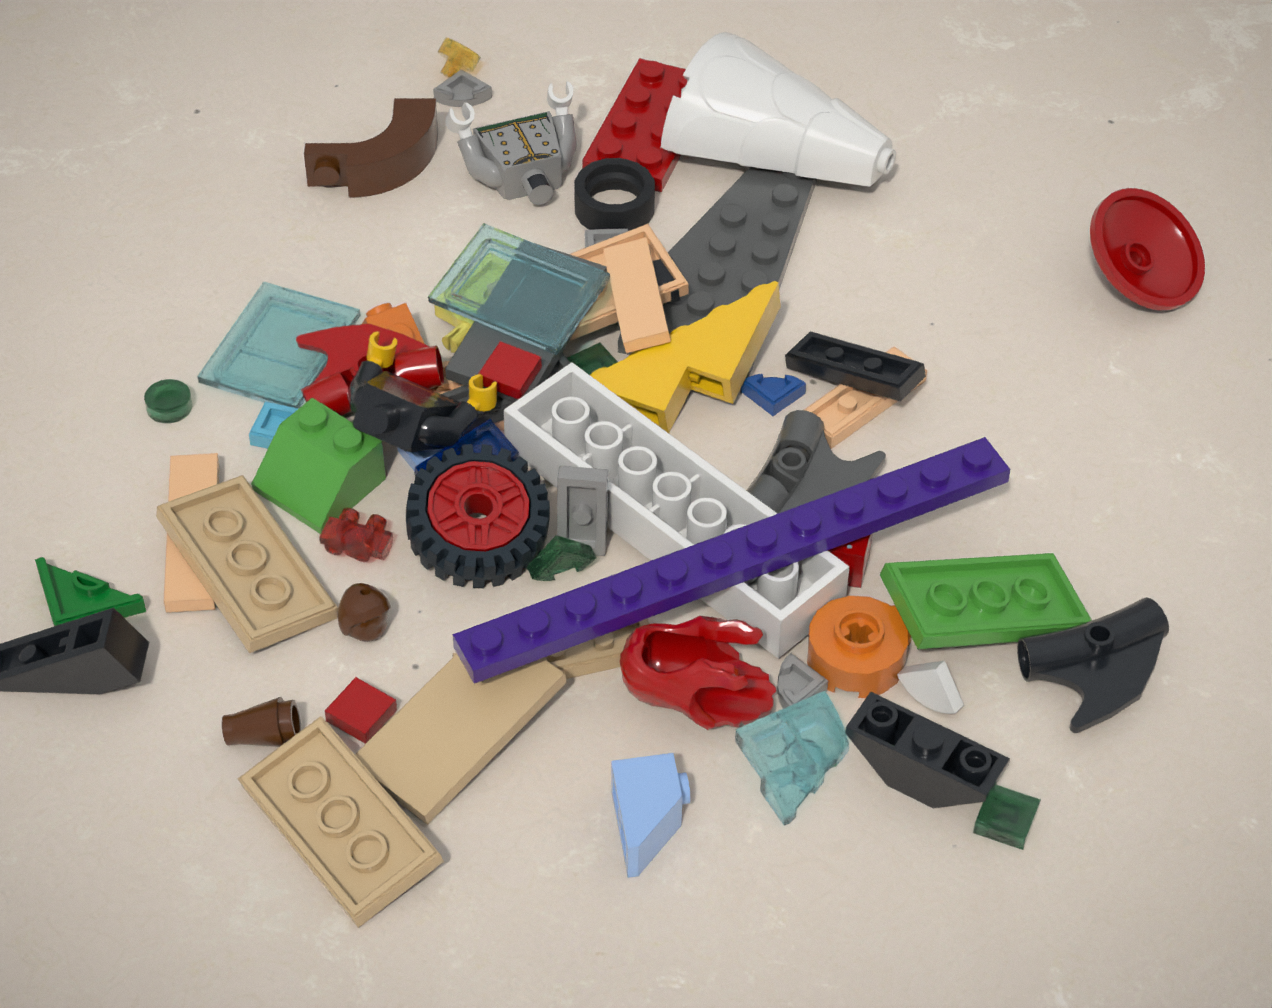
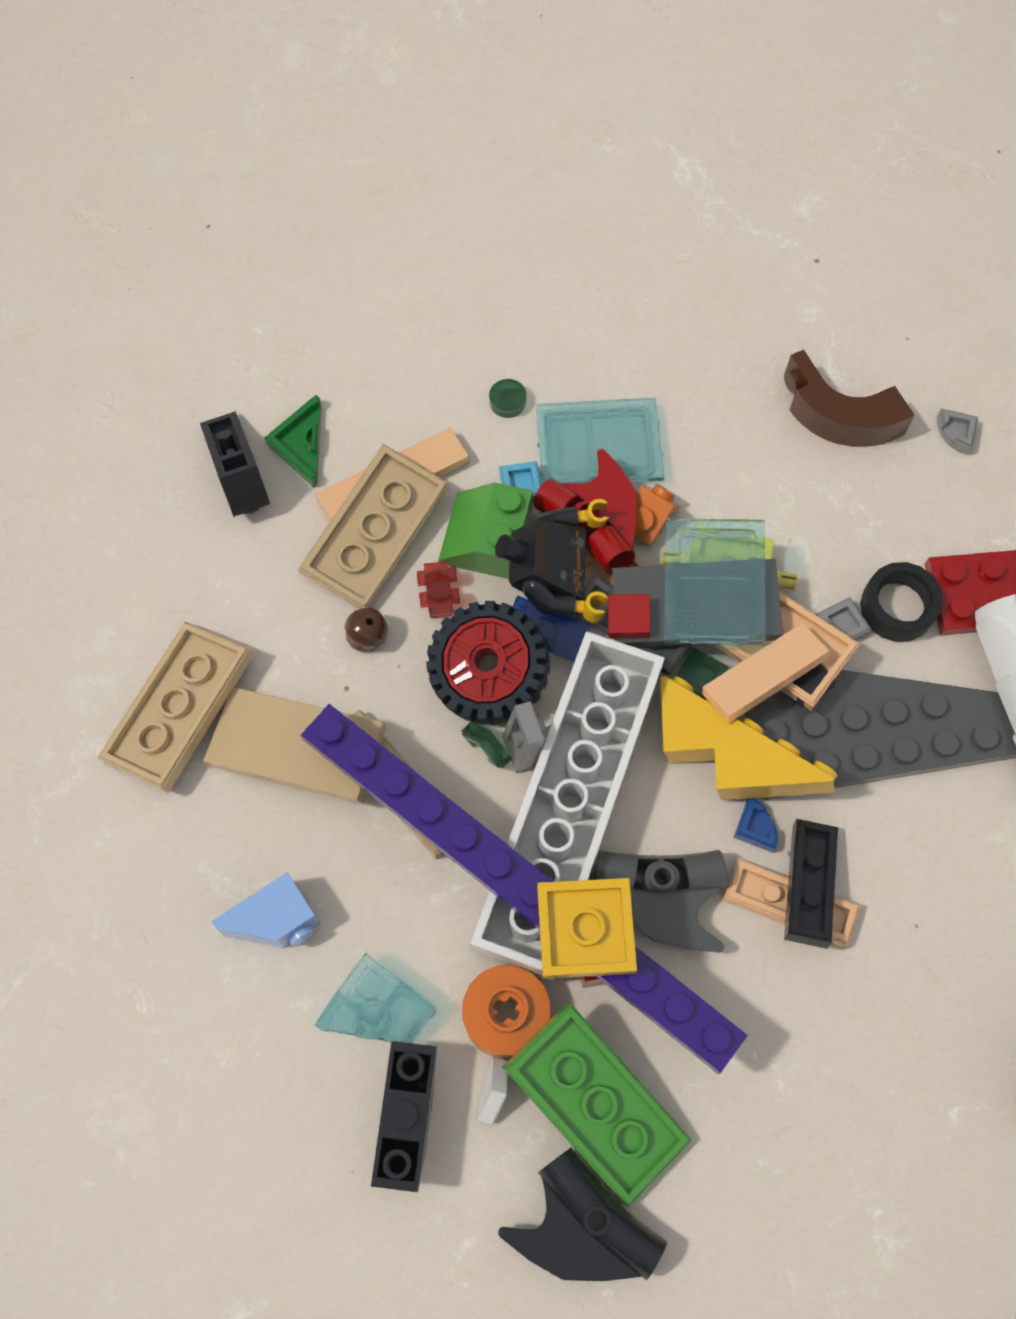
camera: 65 degrees right, 20 degrees up
reddish brown cone [222,697,301,747] -> none
red tile [325,677,397,744] -> none
clear yellow tile [437,37,481,78] -> none
light grey torso [445,81,577,205] -> none
red hair [619,616,776,730] -> none
light grey tile [777,653,828,720] -> none
clear green tile [973,785,1041,850] -> none
none -> yellow plate [537,878,637,979]

